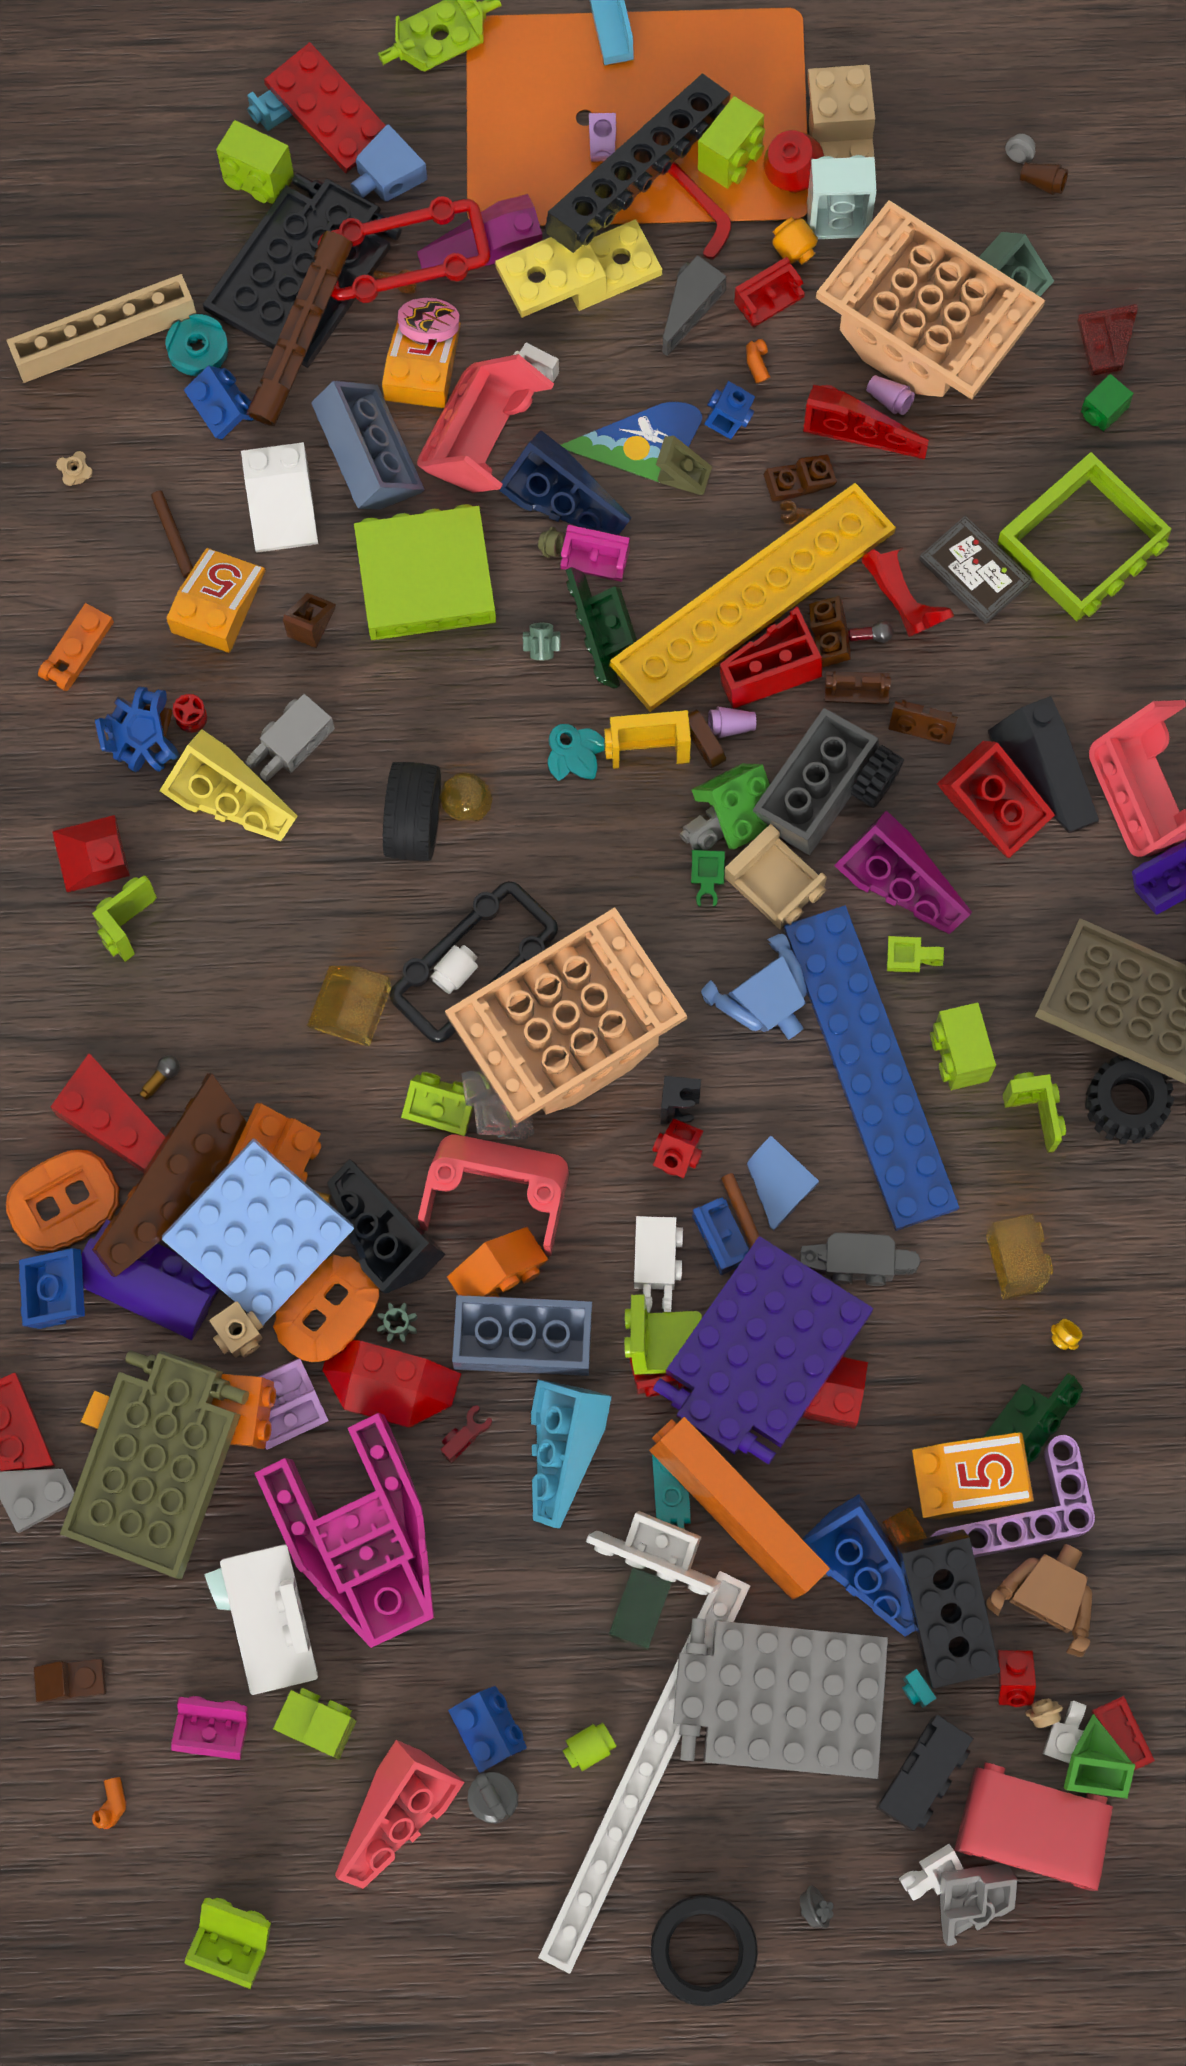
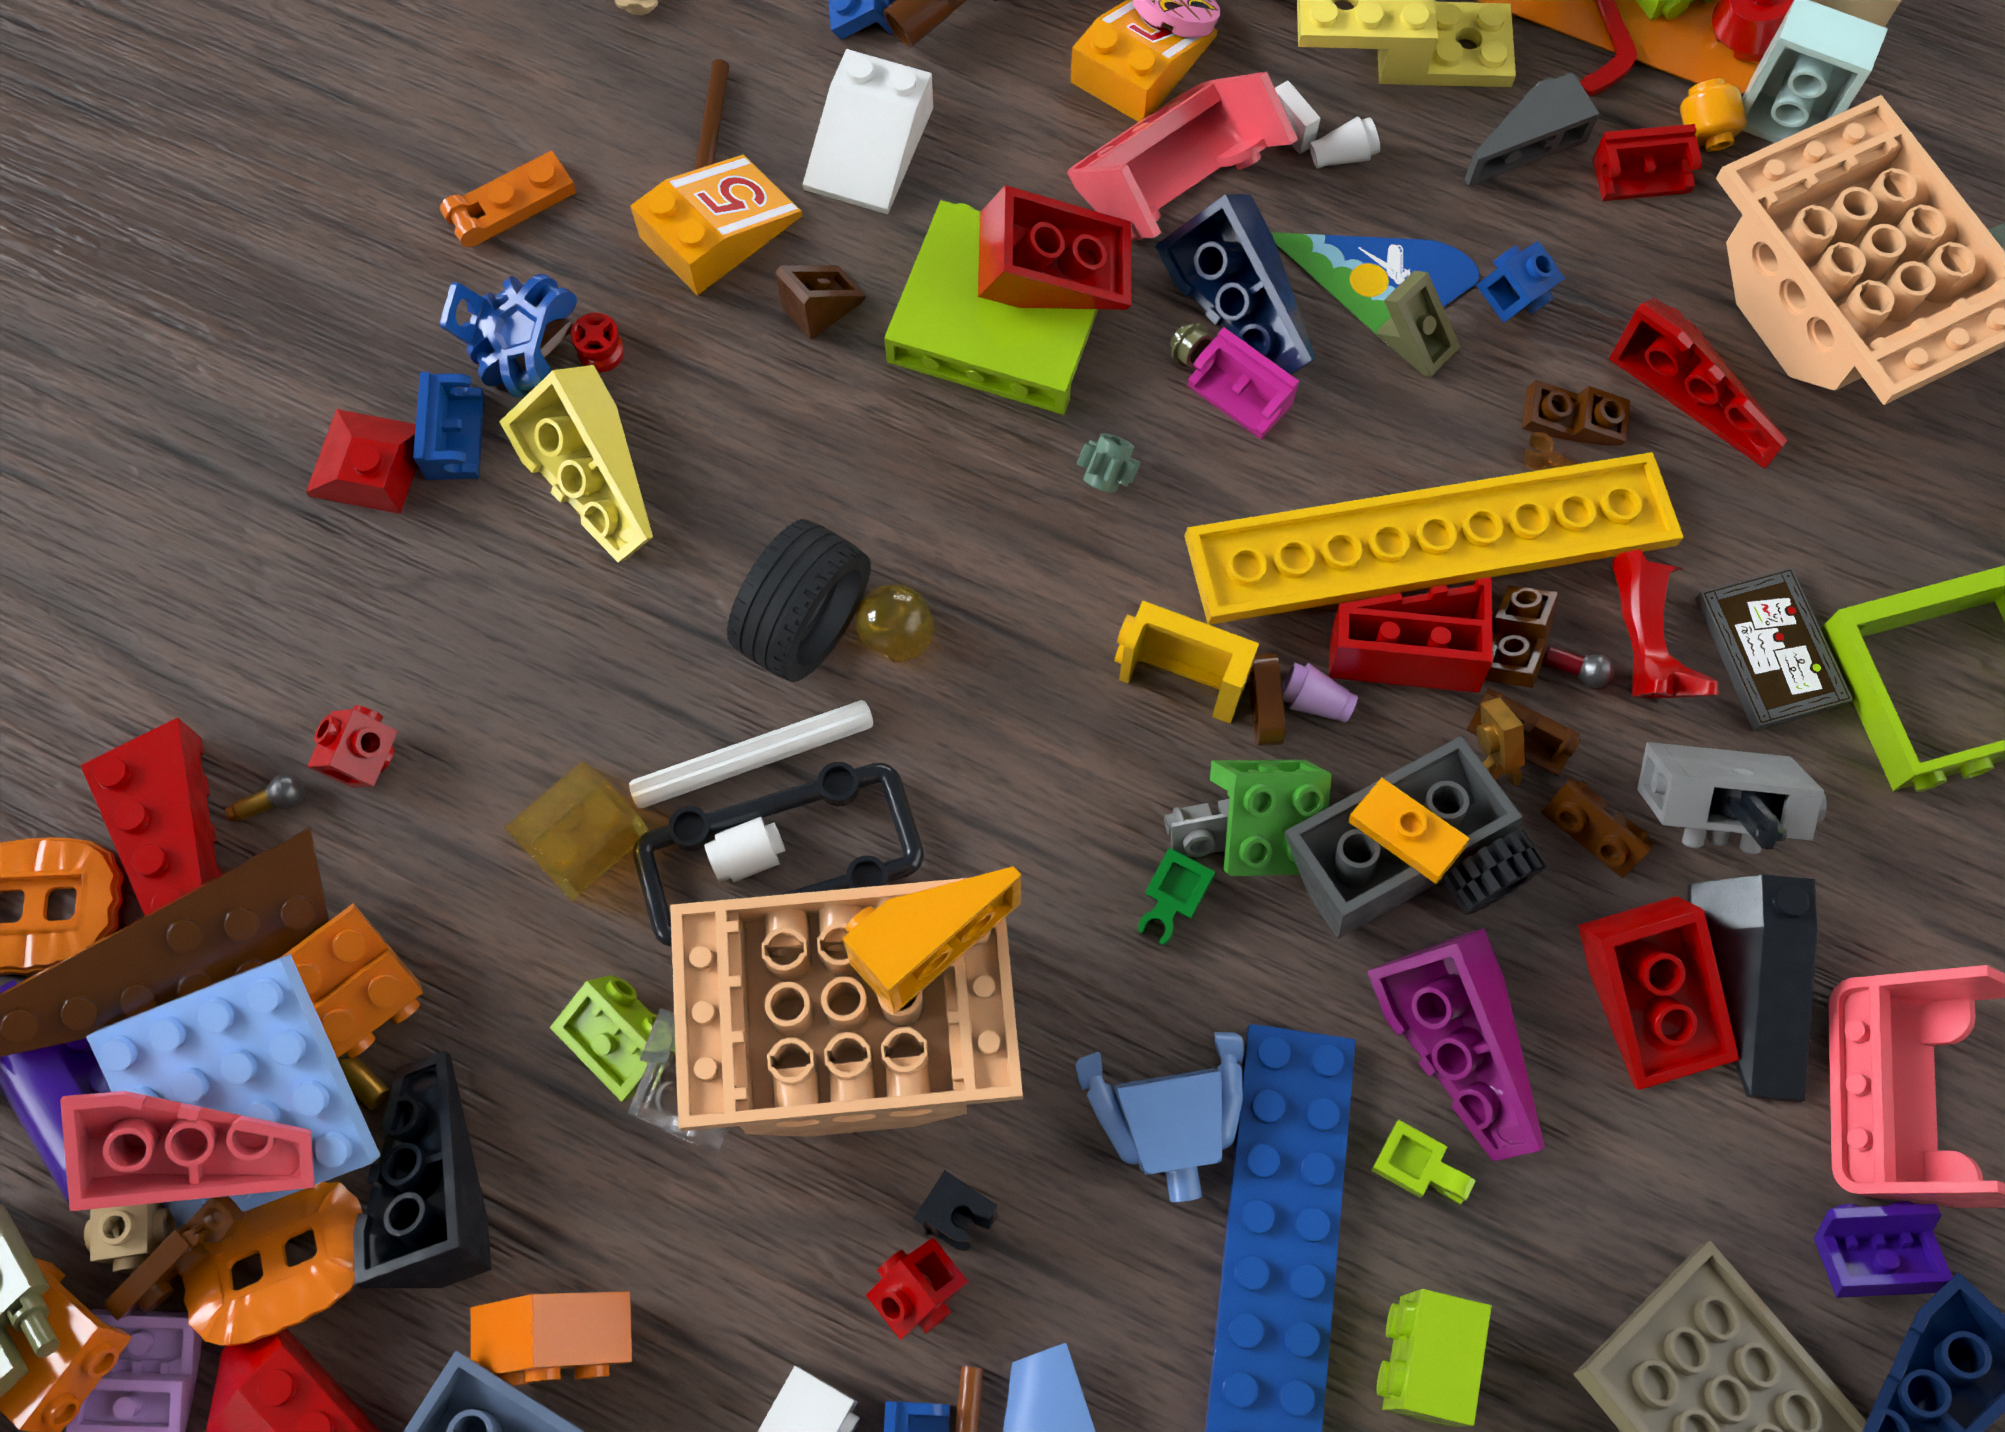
camera: 25 degrees right, 5 degrees down
lime bracket [92,875,157,962] -> none
light grey hinge [245,694,335,781] -> none
sand blue slope [311,381,425,510] -> none
sand green gear [377,1303,418,1344] -> none
coral windscreen [418,1134,569,1256] -> none
teal plate [547,724,605,781] -> none
dark green bracket [566,567,637,689] -> none
tan panel [724,824,827,929] -> none
orange arm [746,339,770,384] -> none
lavender cone [866,375,915,415] -> none
none -> coral wedge [60,1091,315,1211]
none -> reddish brown hinge [105,1196,246,1321]
none -> red brick [307,705,398,788]
none -> blue hinge [413,372,485,480]
none -> white axle [629,700,873,808]
none -> light orange slope [842,866,1021,1014]
none -> red slope [978,185,1131,310]
none -> white cone [1309,116,1380,169]
none -> light orange plate [1349,777,1470,884]
none -> pearl gold plate [1477,697,1525,786]
none -> light grey piece [1637,742,1827,855]

